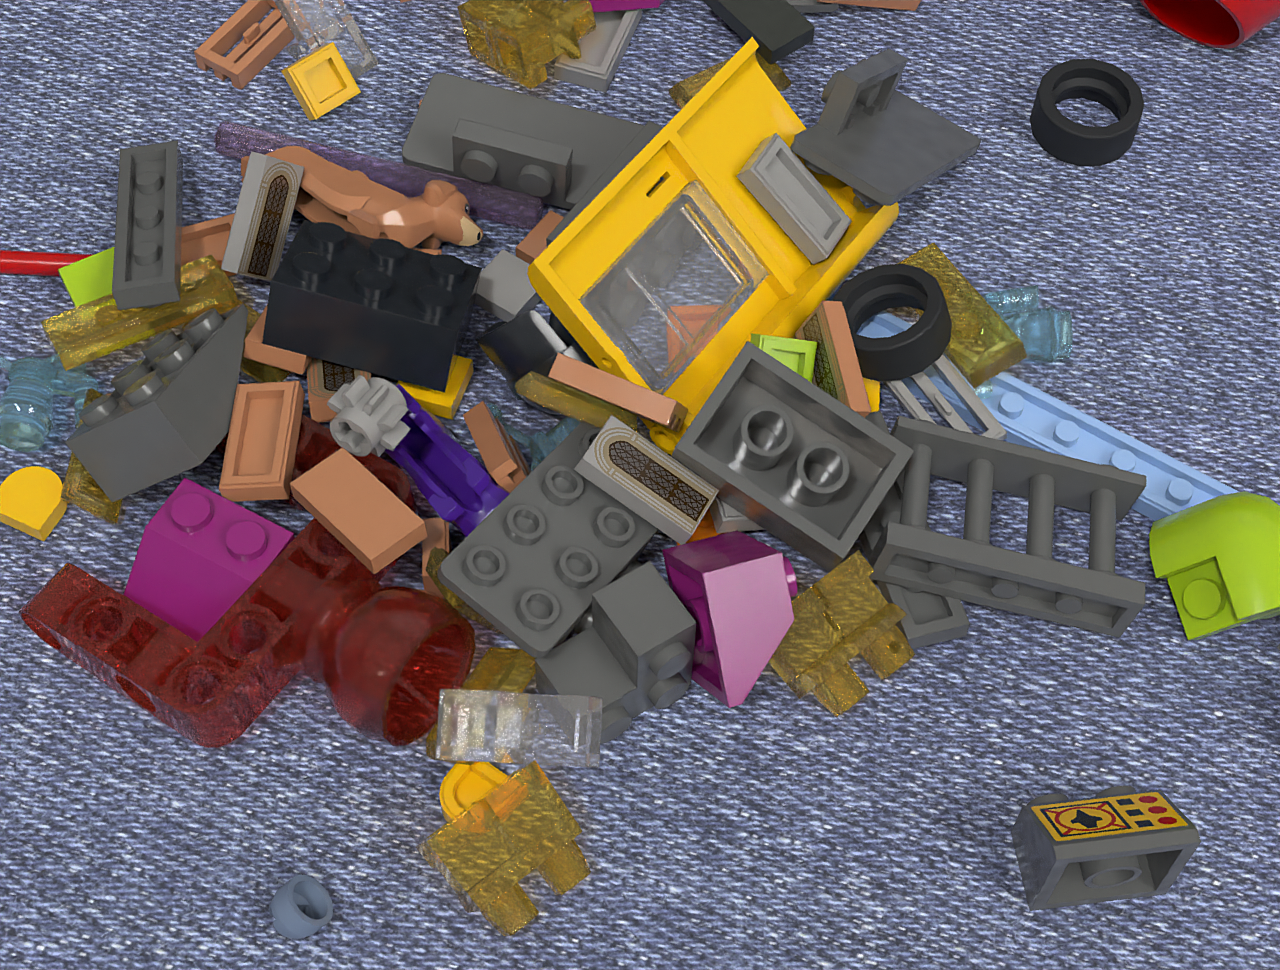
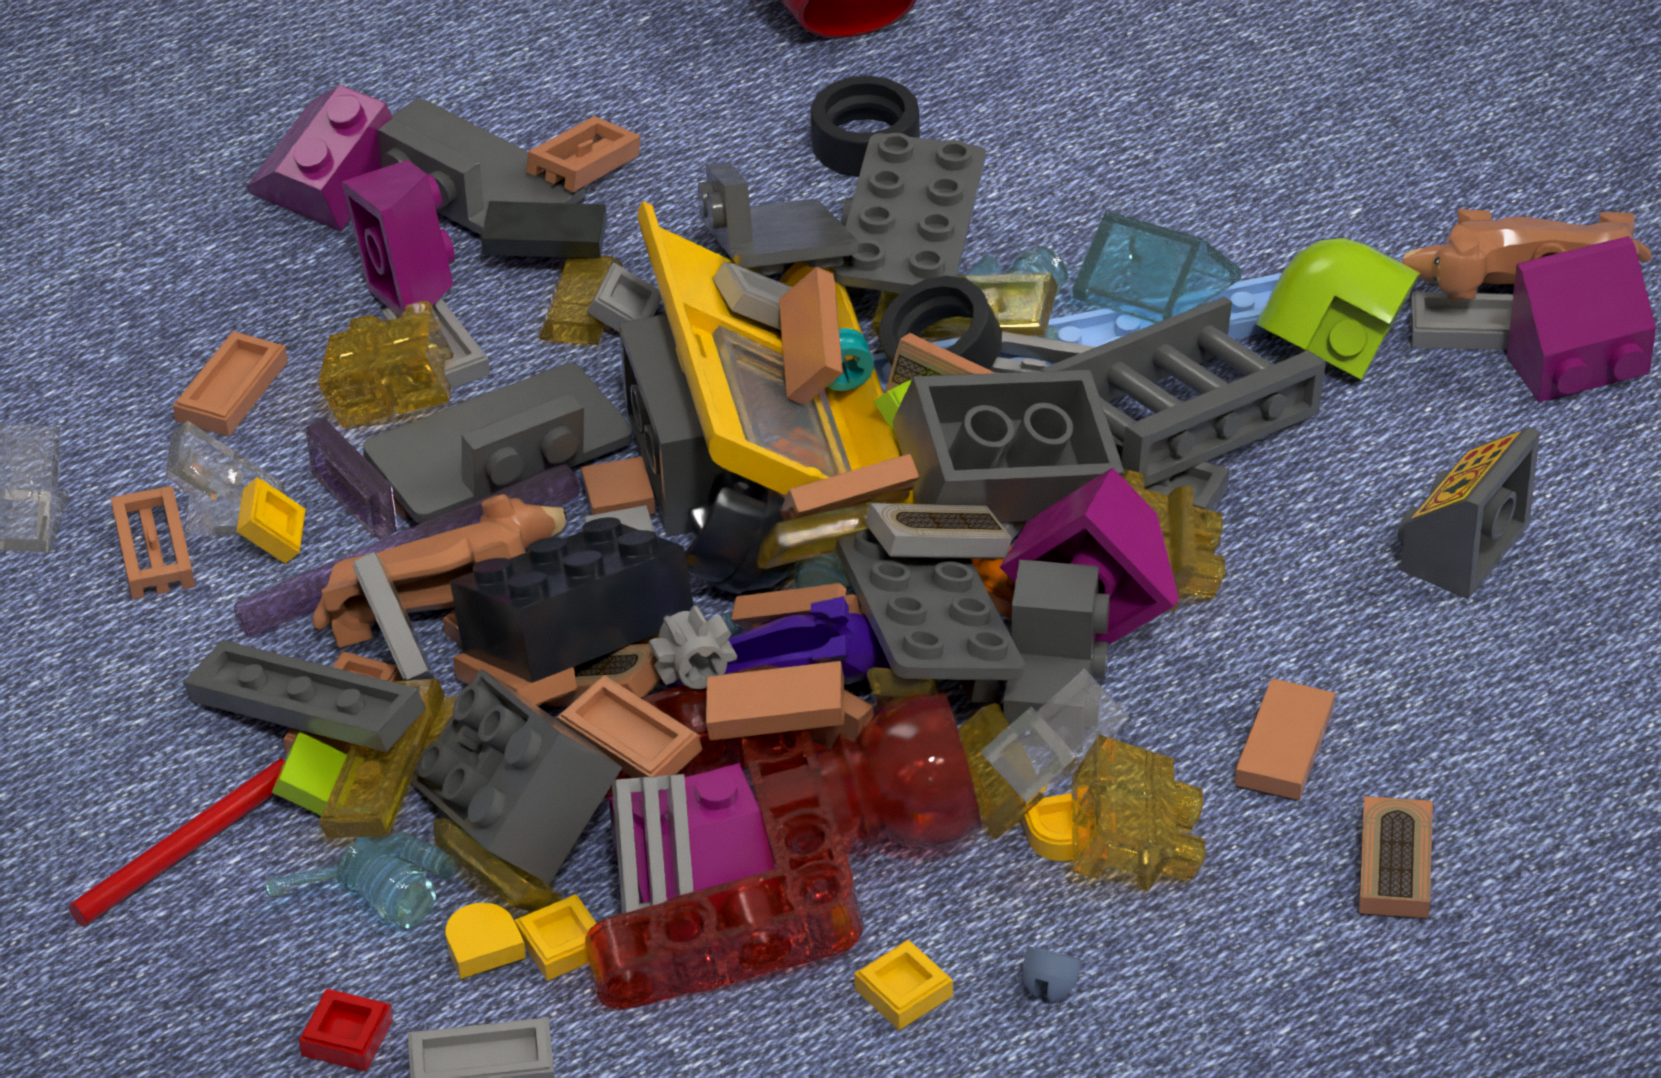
camera: 45 degrees left, 15 degrees down
none -> clear purple tile [306,418,398,540]
none -> yellow tile [514,894,609,981]
none -> light grey tile [612,774,695,919]
none -> nougat tile [779,267,843,405]
none -> teal bush [827,328,874,391]
none -> dark grey bracket [834,133,986,297]
none -> yellow tile [854,939,953,1030]
none -> clear light blue slope [1072,211,1241,323]
none -> nougat tile [1235,678,1336,800]

